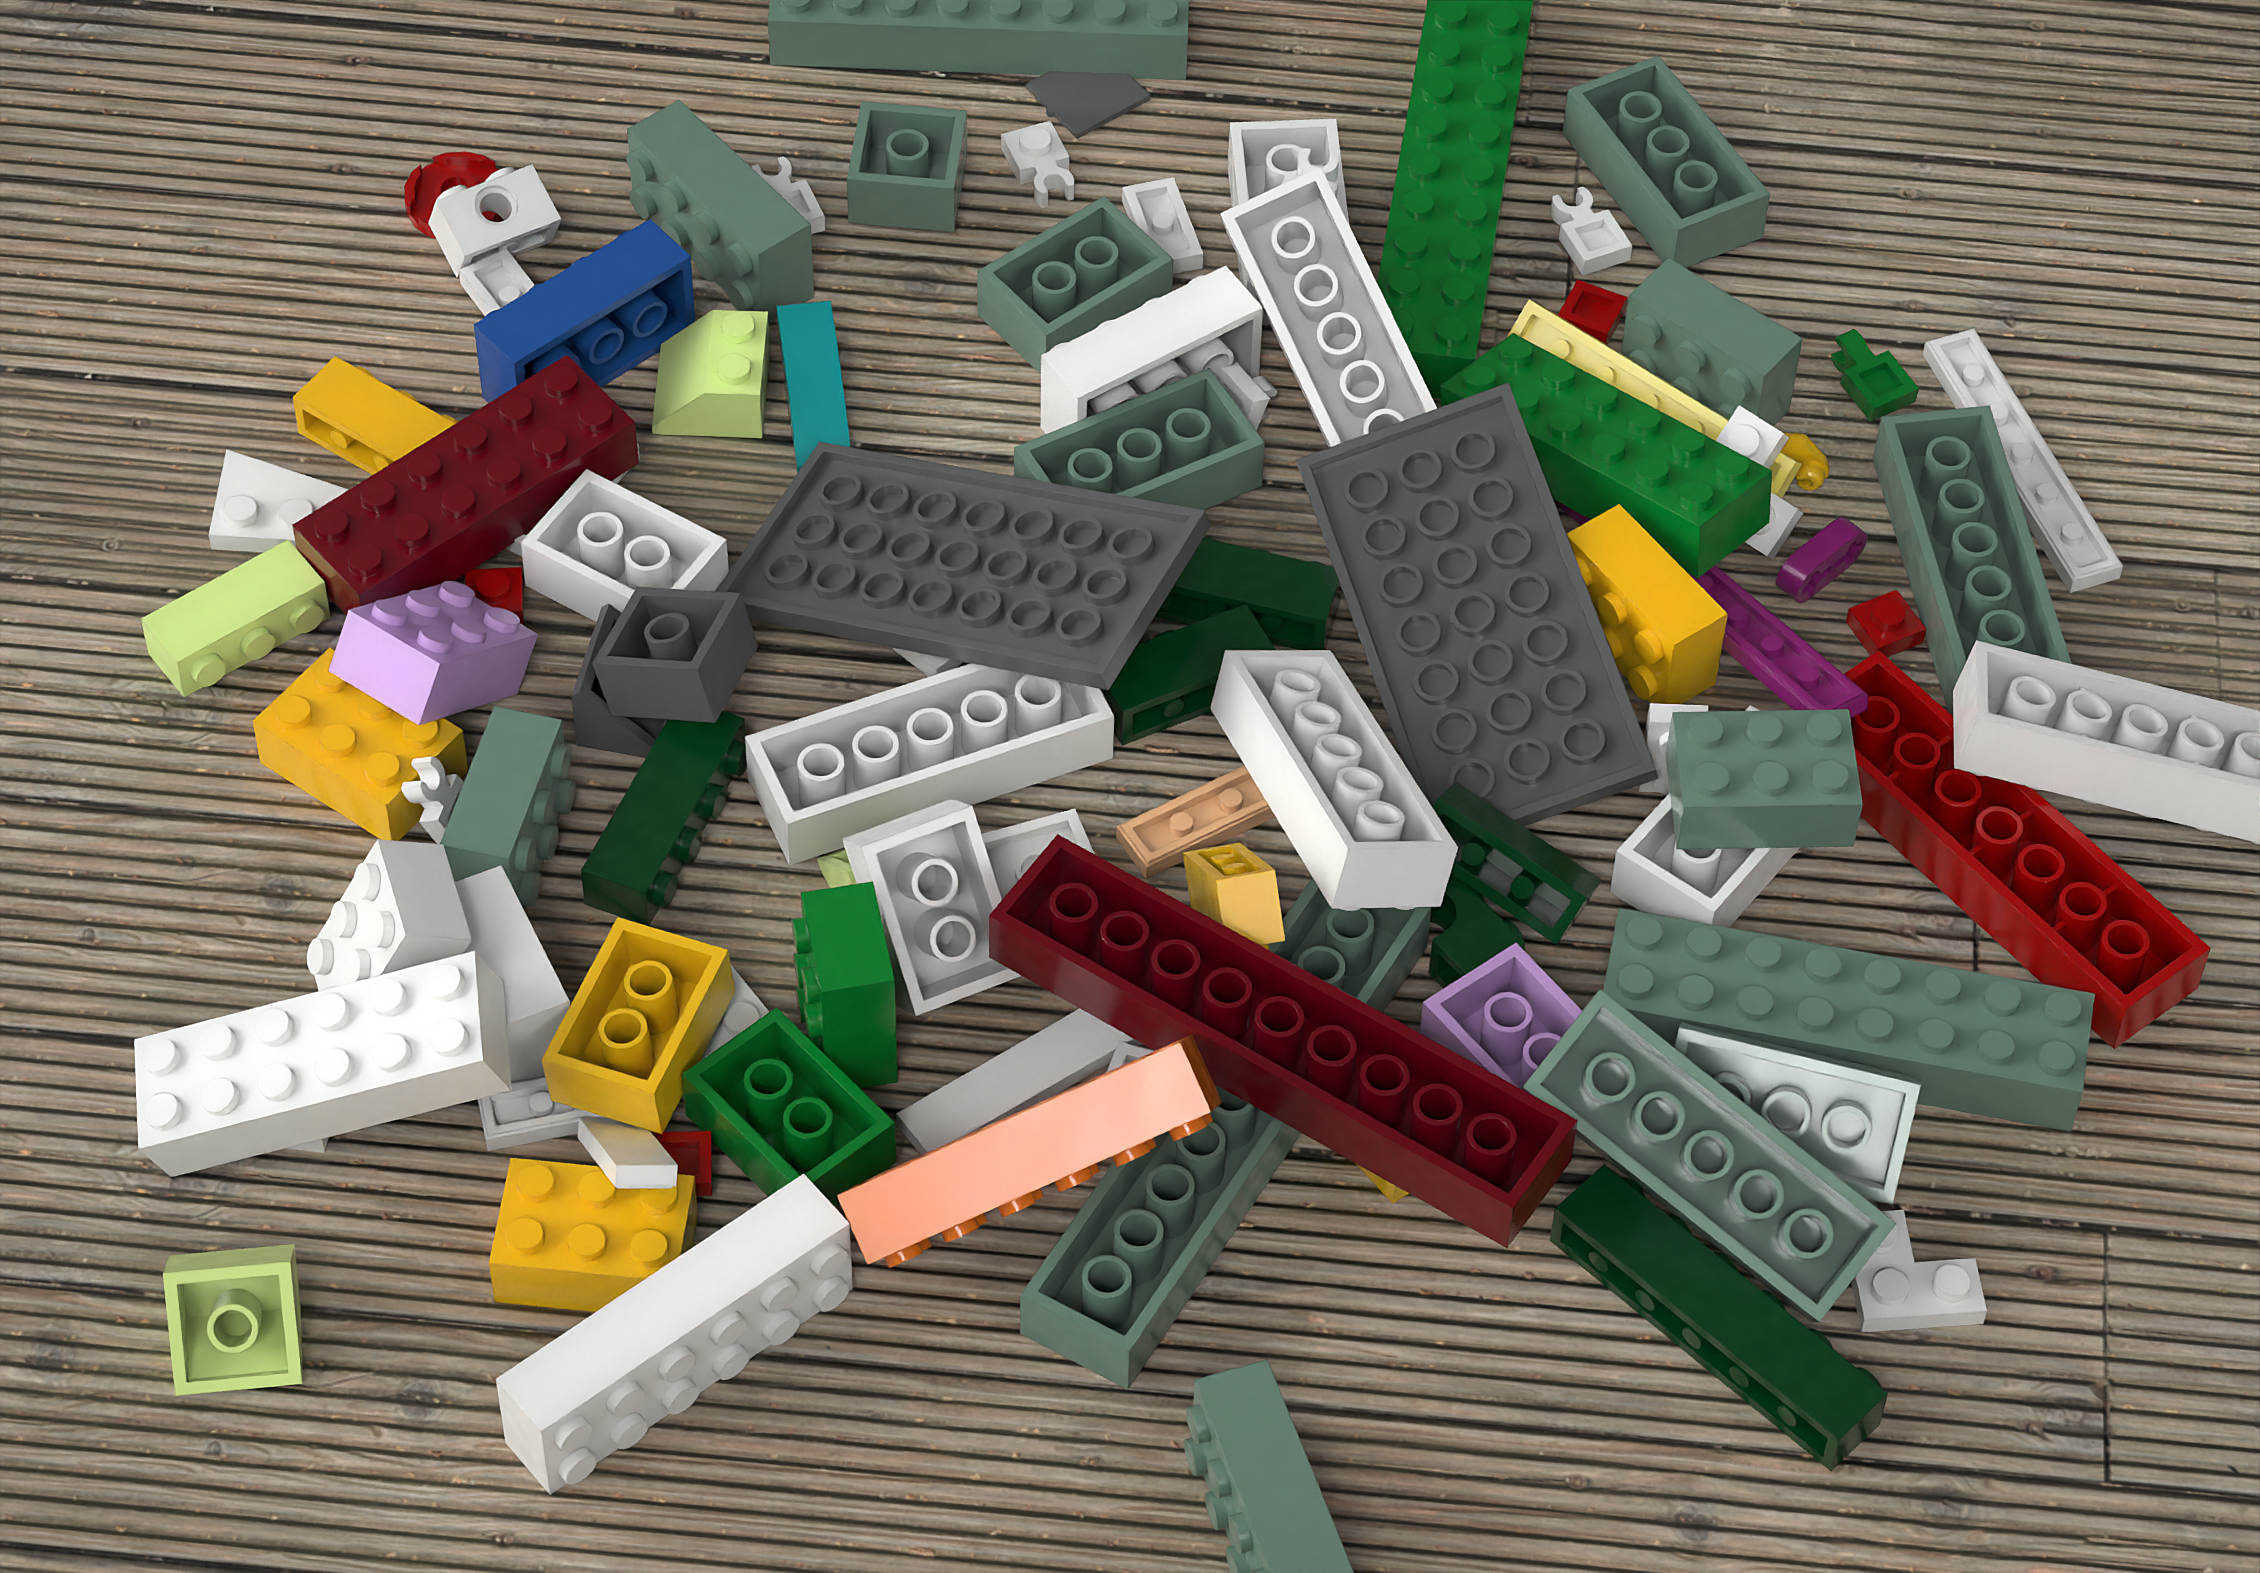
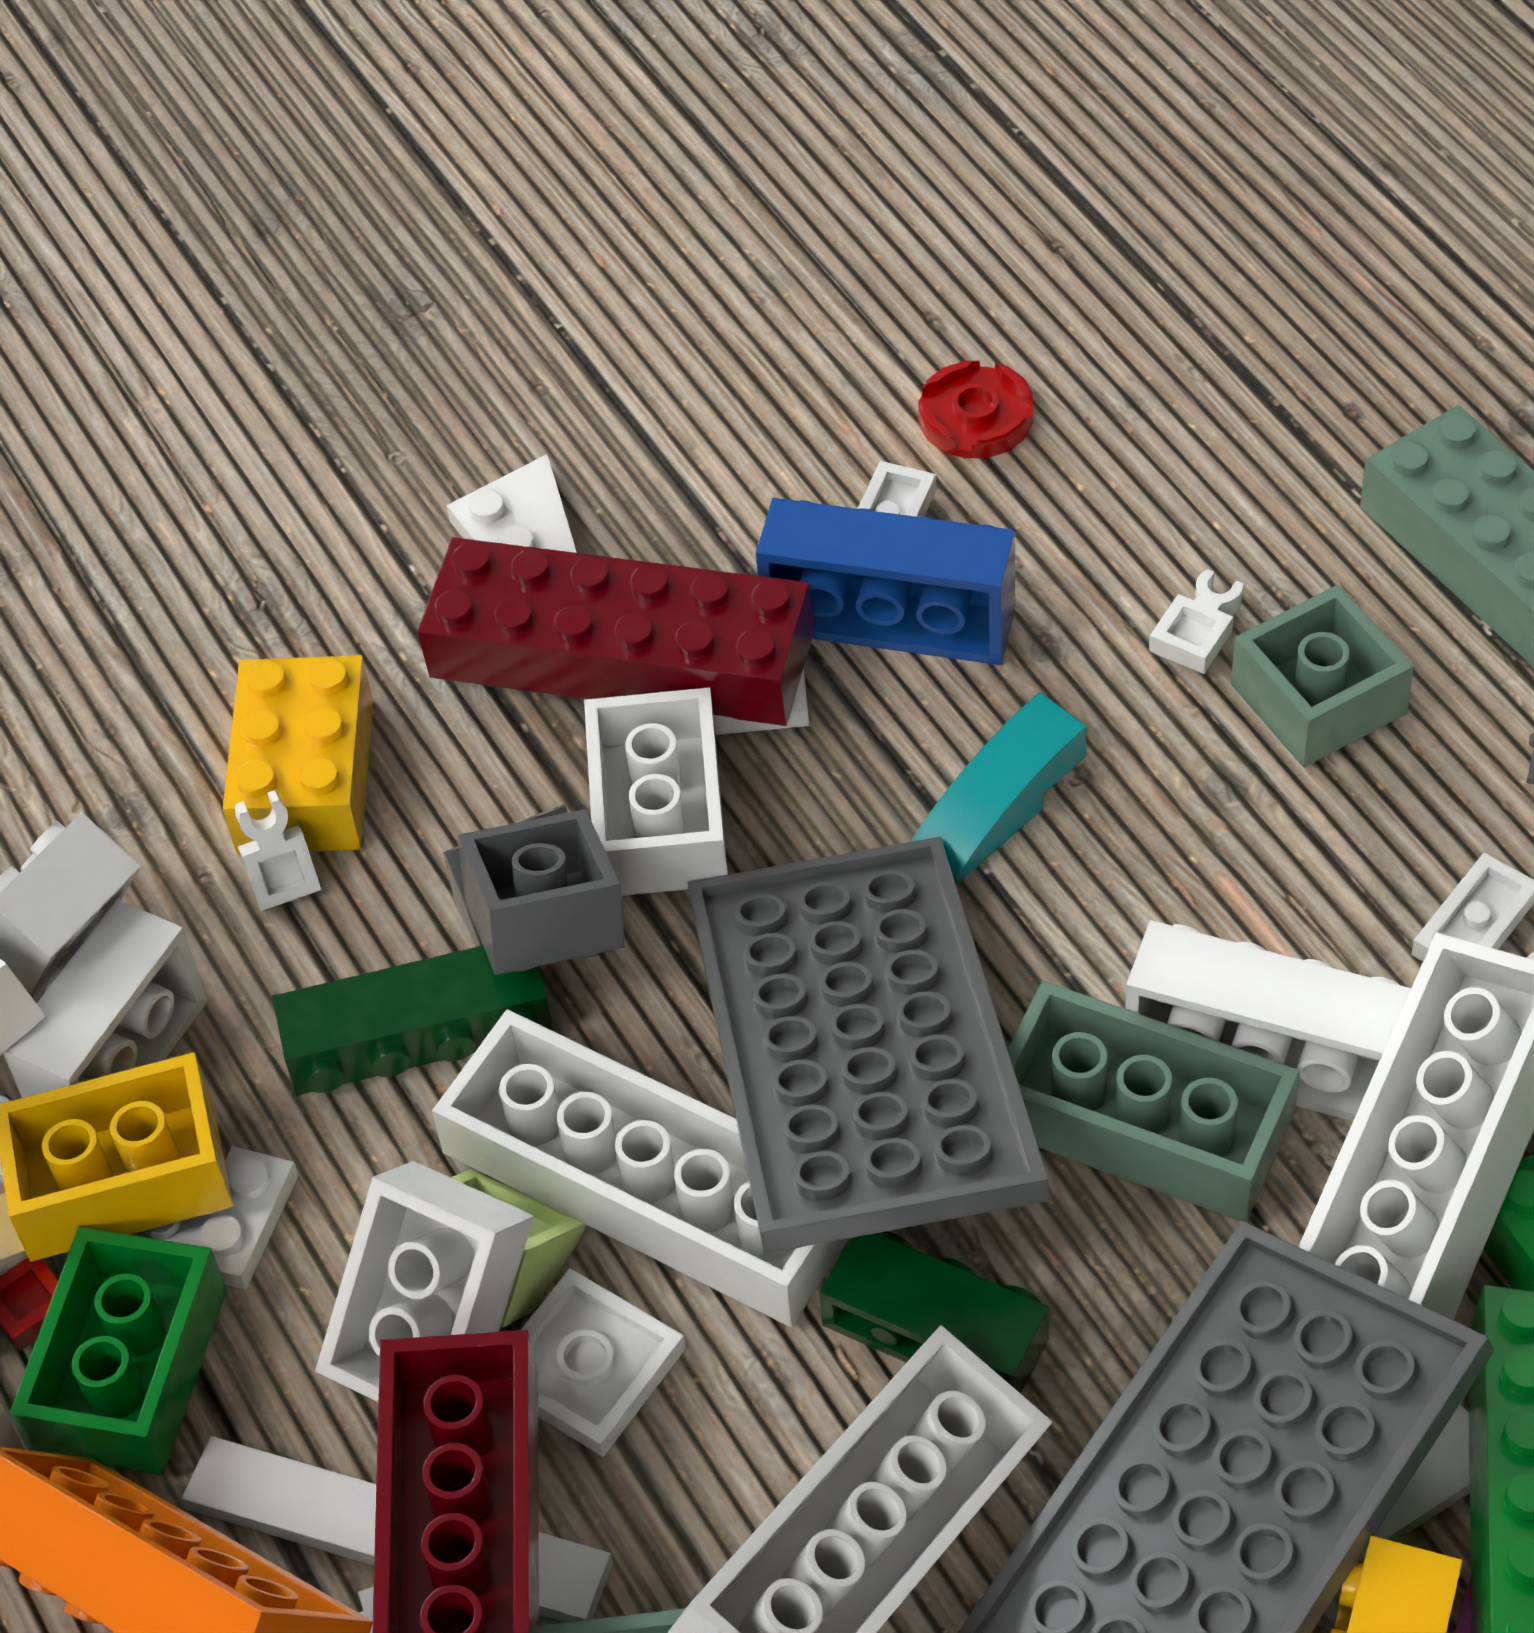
camera: 60 degrees right, 0 degrees up
yellowish green brick [141,539,330,697] -> none
yellow brick [293,356,457,475] -> none
lavender brick [328,581,538,725] -> none
white brick [428,164,561,278] -> none
sand green brick [440,706,576,910] -> none
red plate [465,567,524,625] -> none
sand green brick [626,100,814,323] -> none
yellowish green slope [652,310,770,438] -> none
green brick [791,881,898,1089] -> none
sand green brick [977,196,1173,374] -> none
white plate [1001,121,1074,208] -> none
light nougat tile [1116,765,1276,879] -> none
dark green brick [1154,536,1341,650] -> none
yellow brick [1183,842,1285,951] -> none
white tile [1217,364,1277,431] -> none

